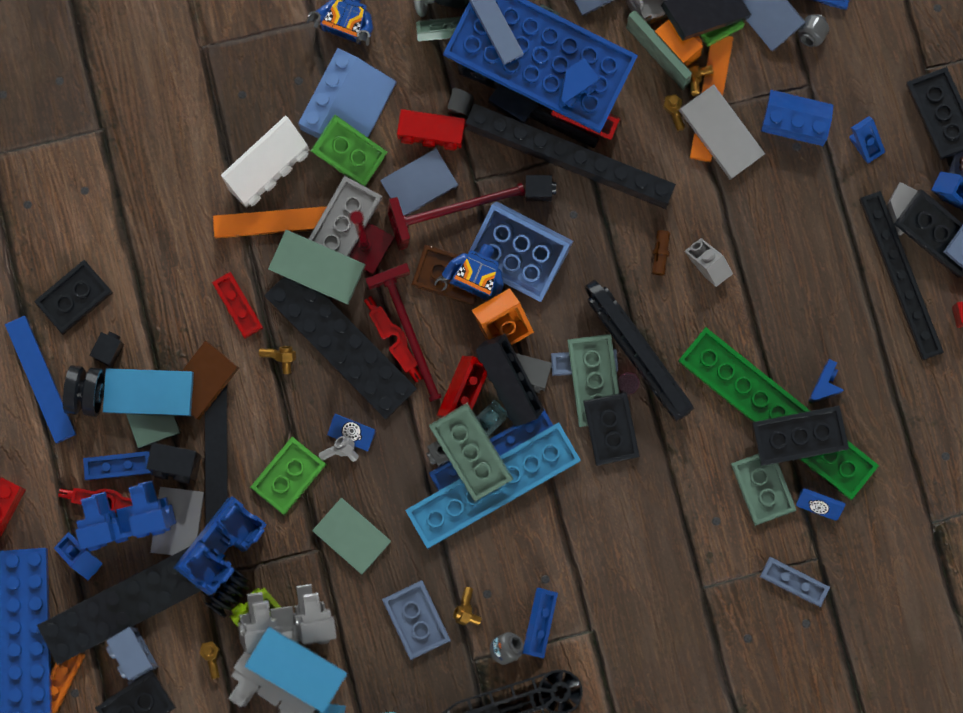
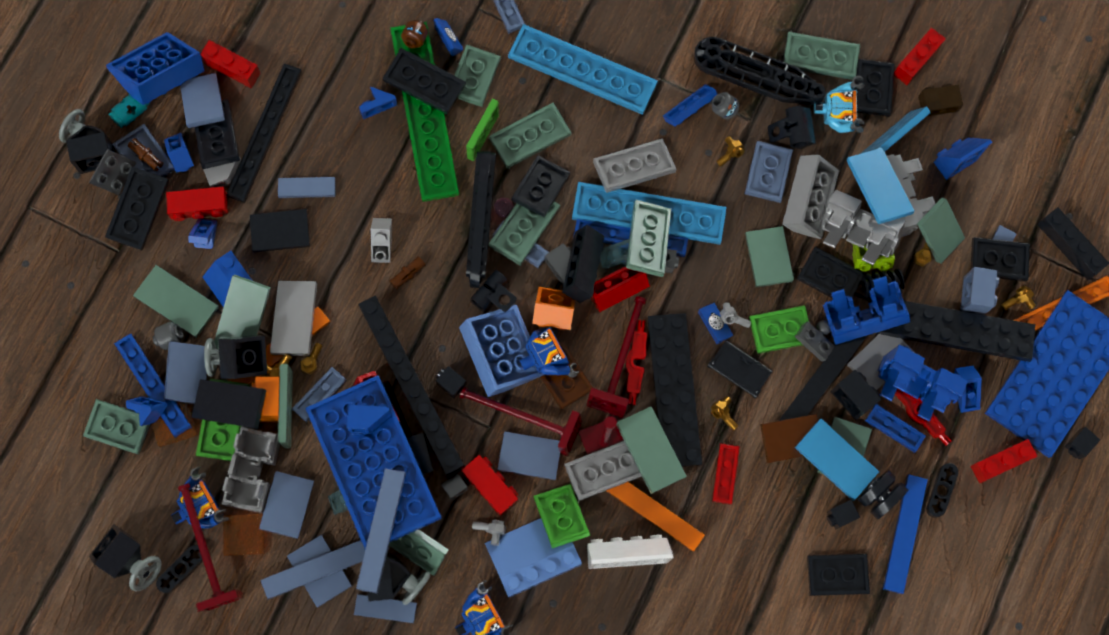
camera: 150 degrees left, 5 degrees down
none -> sand green tile [133,265,219,338]
none -> red brick [166,186,228,221]
none -> black piece [204,335,267,379]
none -> sand green tile [214,275,271,349]
none -> black tile [250,209,310,253]
none -> sand blue tile [278,177,335,198]
none -> sand blue tile [292,367,347,423]
none -> reddish brown head [401,20,428,48]
none -> bright green tile [466,98,499,161]
none -> black piece [470,270,517,314]
none -> light grey piece [472,520,506,546]
none -> sand green tile [489,103,572,169]
none -> dark azure plate [508,24,658,115]
none -> light grey tile [593,138,676,193]
none -> black door [707,340,772,398]
none -> black piece [768,106,816,150]
none -> light grey slope [783,155,839,239]
none -> dark grey plate [795,320,835,362]
none -> black tile [797,246,865,298]
none -> sand green tile [917,198,965,264]
none -> black beam [926,463,958,518]
none -> pearl gold piece [1002,285,1036,310]

